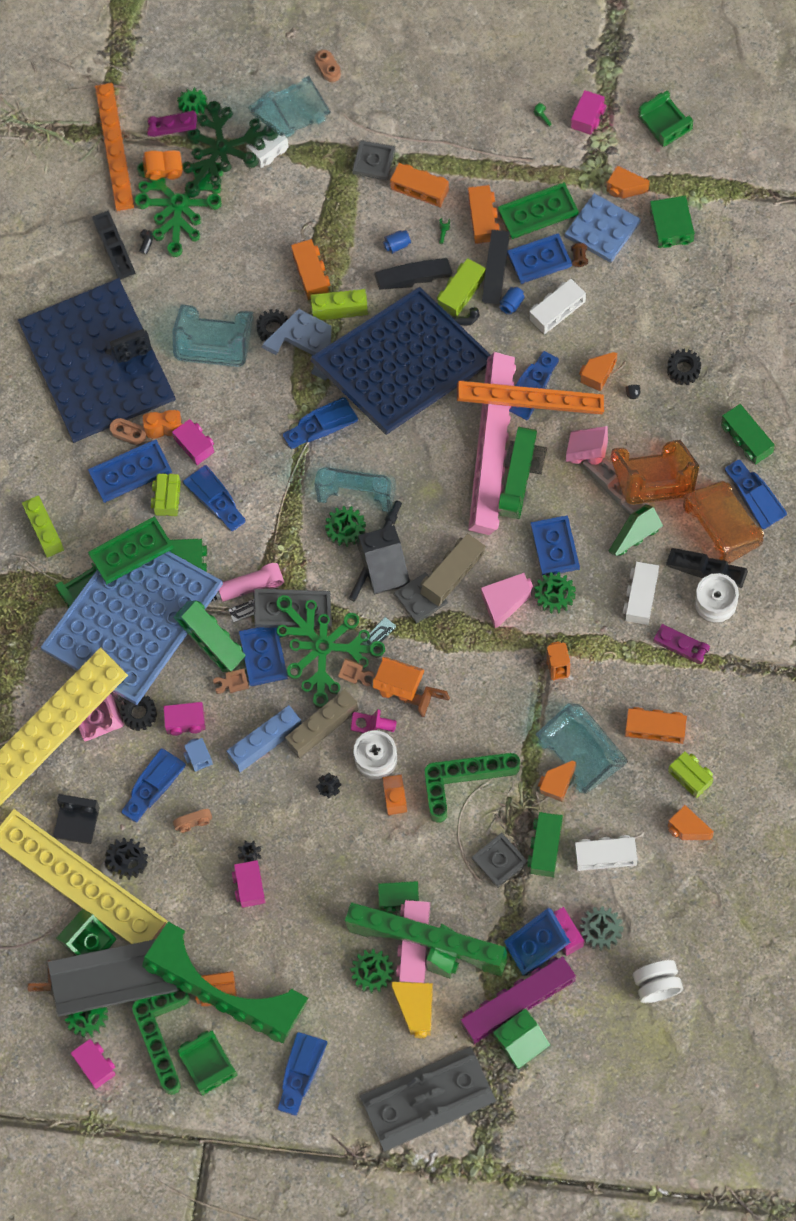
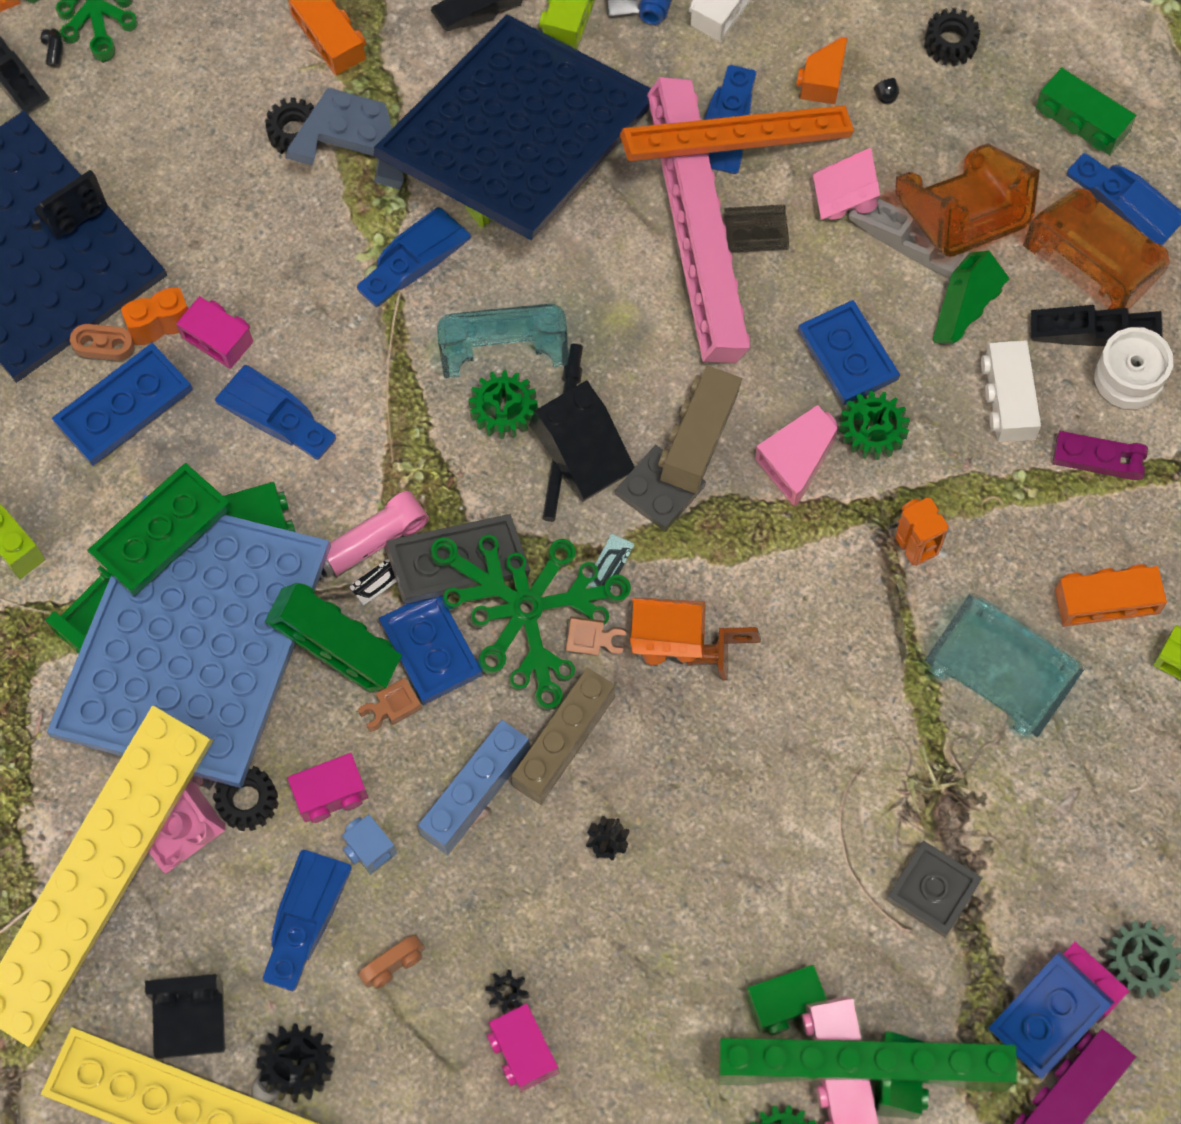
camera: 20 degrees left, 0 degrees up
lime brick [151,474,181,516] -> none
clear light blue windscreen [172,304,253,367] -> none
lime brick [311,289,368,320] -> none
dark pink bracket [350,709,396,733] -> none
white wheel [354,730,397,779] -> none
orange slope [382,774,407,815] -> none
green beam [425,753,520,823] -> none
black arm [455,307,480,326] -> none
green beam [498,426,537,519] -> none
green brick [527,812,563,877] -> none
orange slope [538,760,577,802] -> none
white brick [575,835,637,871] -> none

